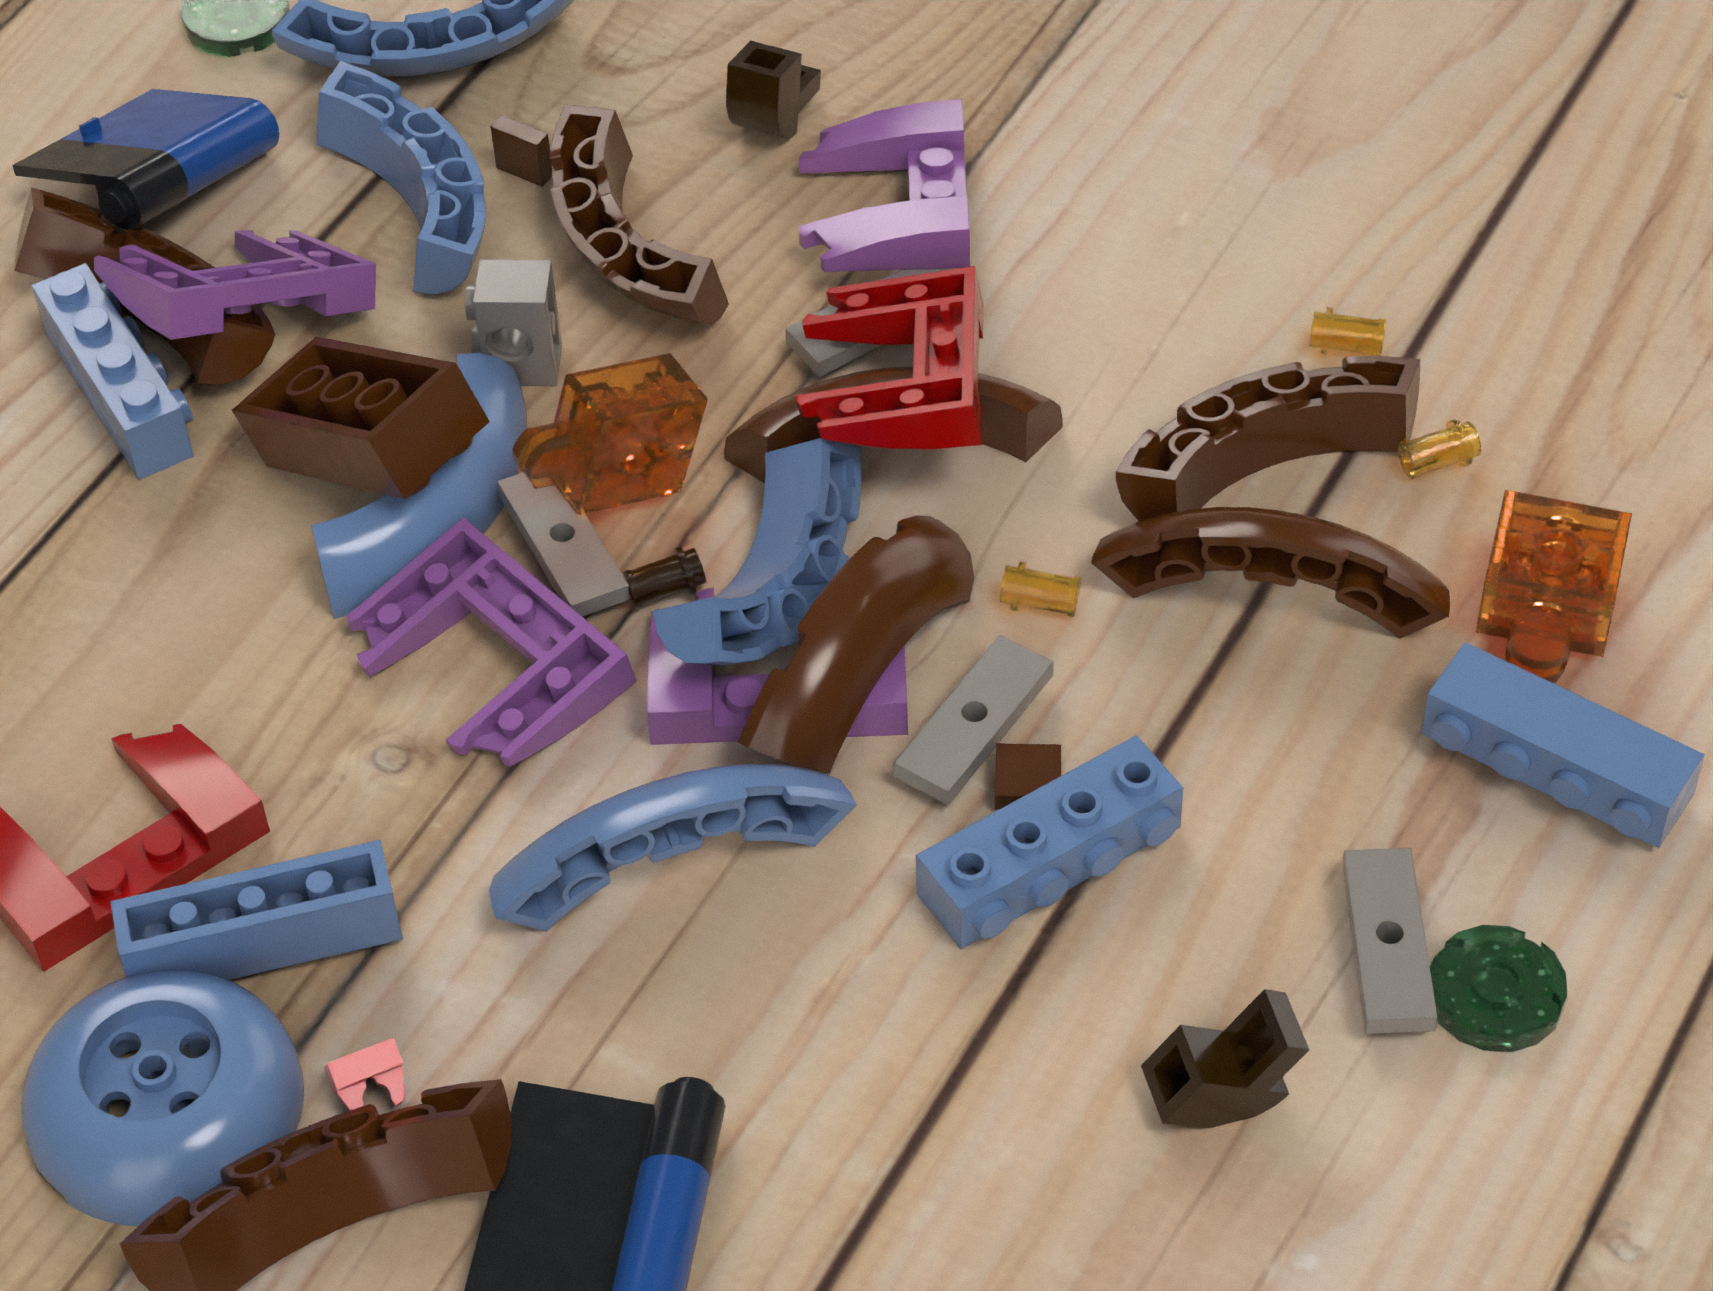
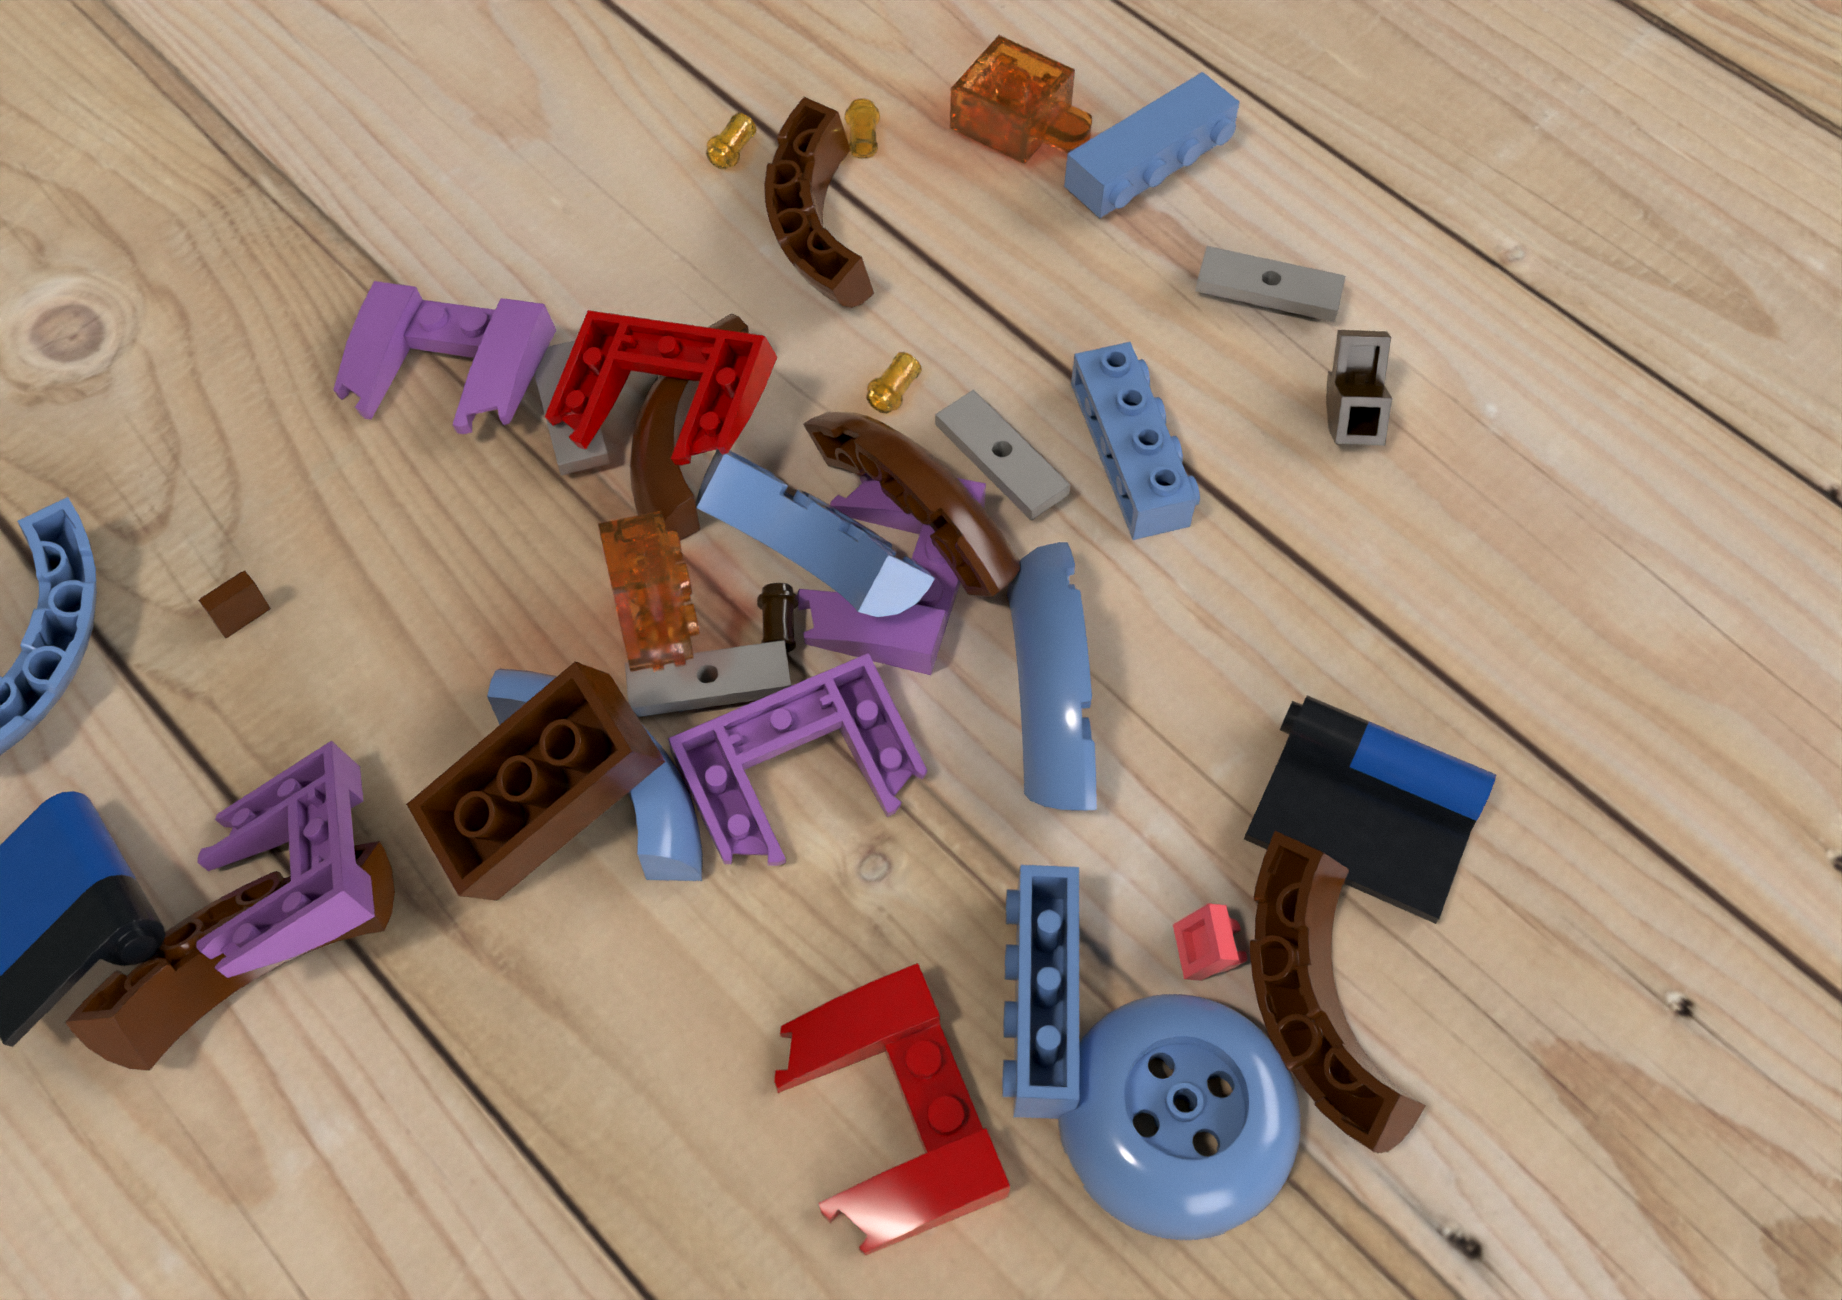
camera: 75 degrees left, 10 degrees up
medium blue brick [31,263,194,480] -> none
medium blue brick [317,61,486,294] -> none
light grey brick [465,260,562,386] -> none
reddish brown brick [550,104,729,325] -> none
dark brown brick [726,40,821,138] -> none
reddish brown tile [995,743,1061,809] -> none
reddish brown brick [1091,507,1450,639] -> none
clear green tile [1430,925,1567,1052] -> none

